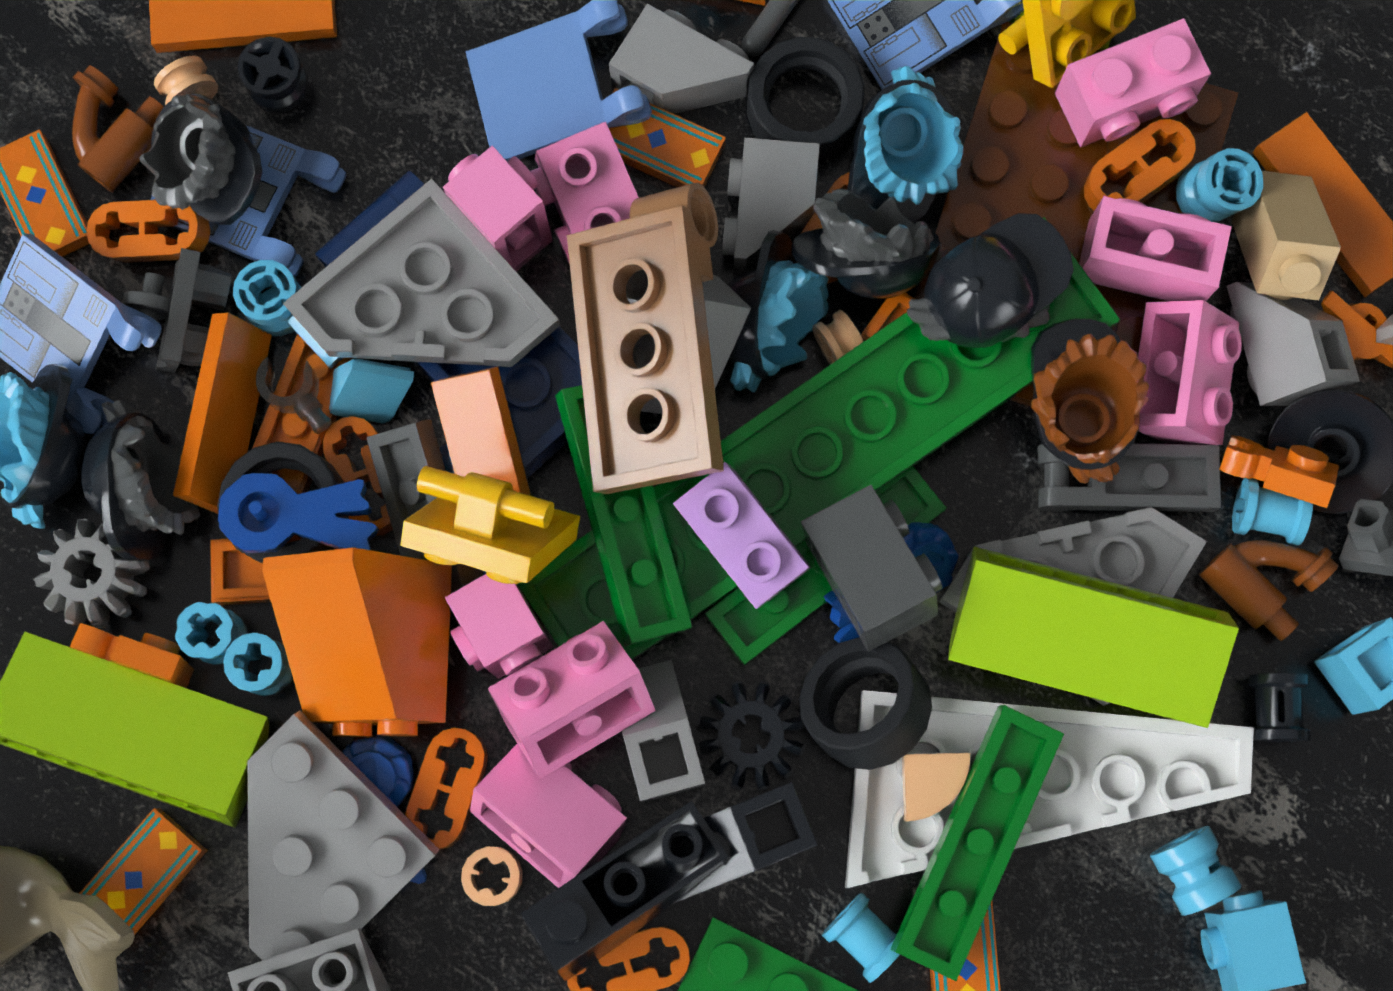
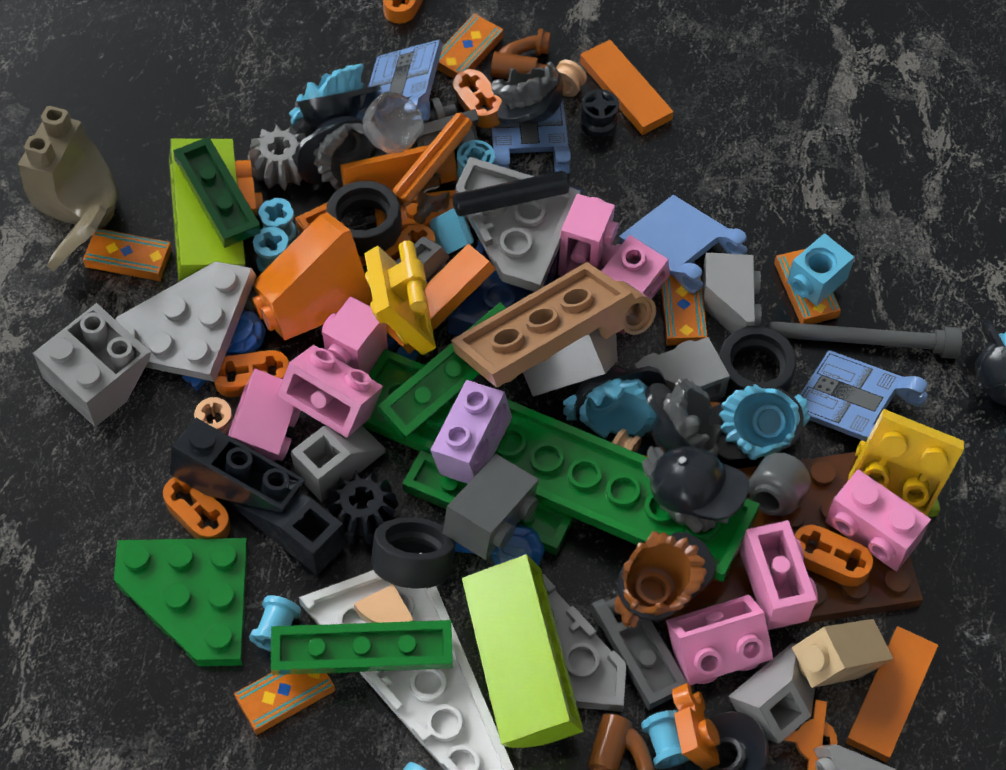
camera: 60 degrees right, 20 degrees down
blue piece [218,473,379,553] -> none
medium azure wheel [1176,148,1263,223] -> none
none -> dark green plate [173,137,261,248]
none -> clear hair [362,91,424,154]
none -> orange axle [393,113,473,206]
none -> black axle [453,171,570,217]
none -> dark grey head [749,453,811,516]

